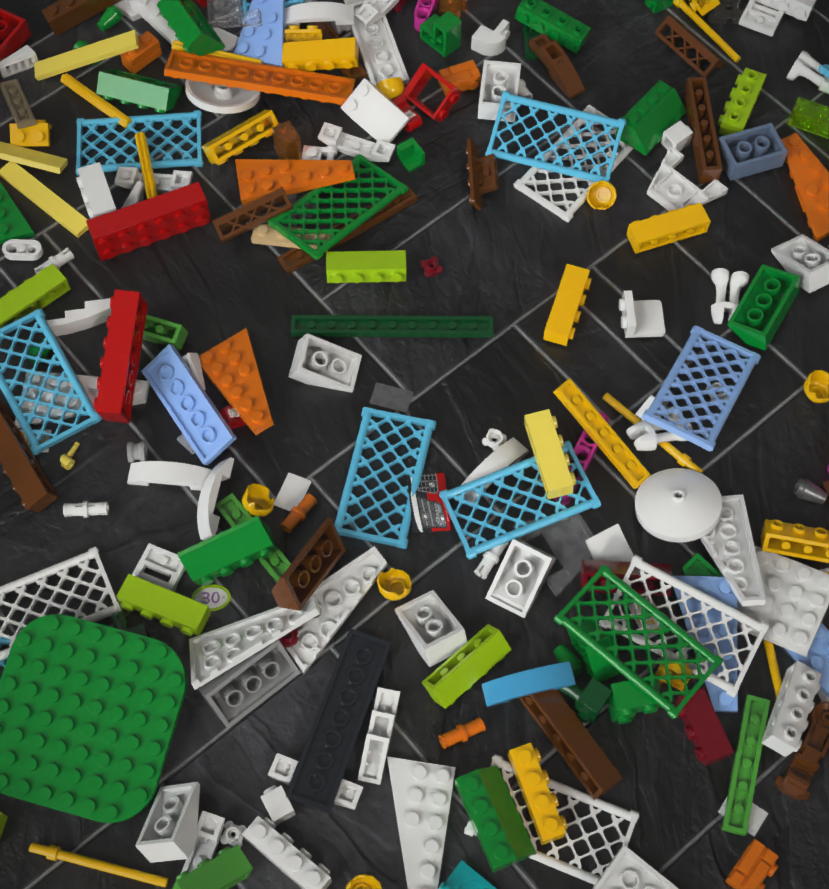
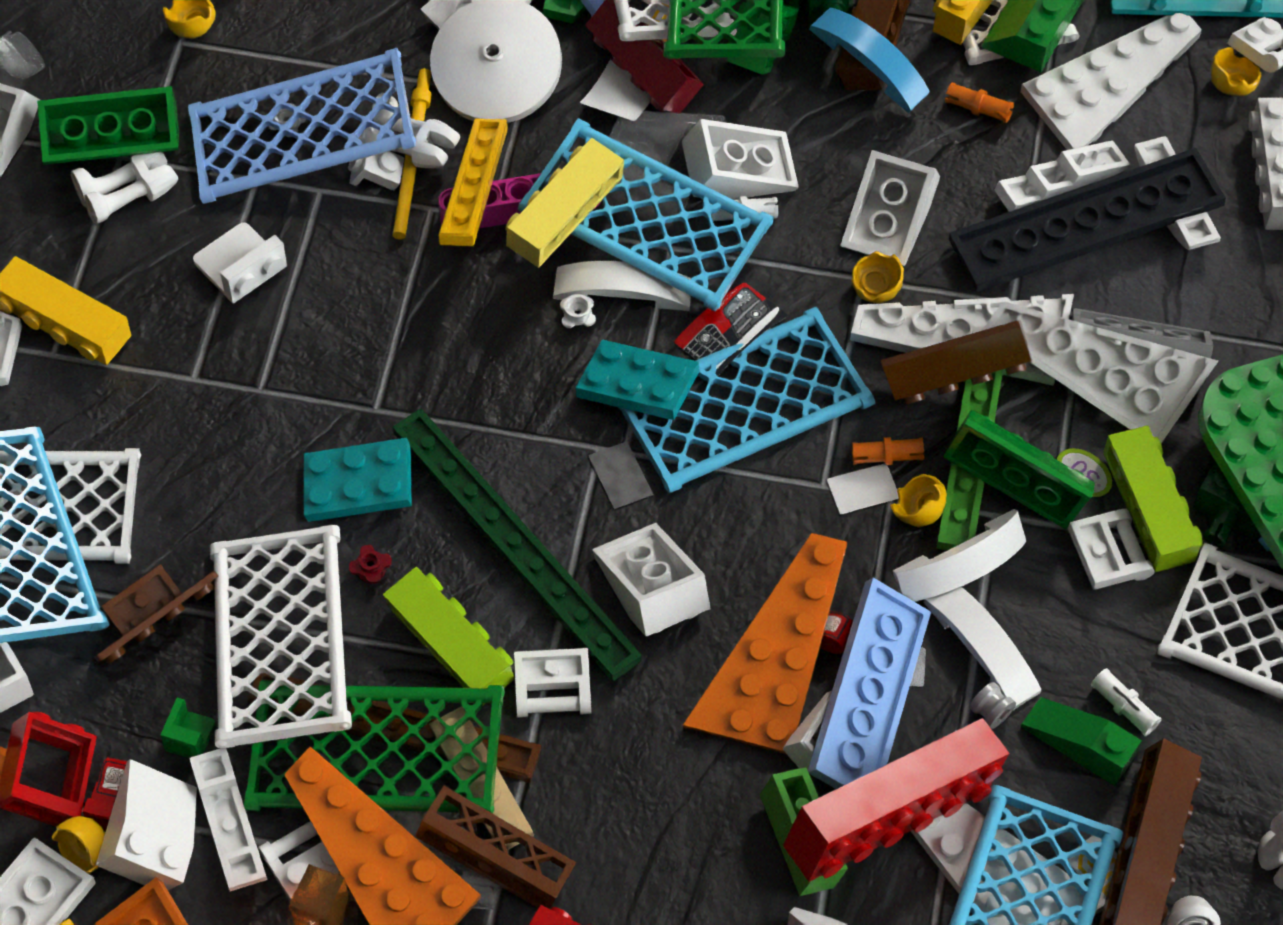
camera: 130 degrees left, 5 degrees down
light yellow hand [60,442,80,470] -> none
white brick [260,785,296,825] -> none
lime brick [422,624,512,709] -> none
yellow brick [543,264,592,346] -> none
green cone [553,644,584,678] -> none
yellow hair [586,180,617,210] -> none
none -> white door [210,525,352,748]
none -> teal plate [304,438,412,522]
none -> white plate [514,648,591,718]
none -> teal plate [576,340,699,420]
none -> green slope [1021,697,1142,787]

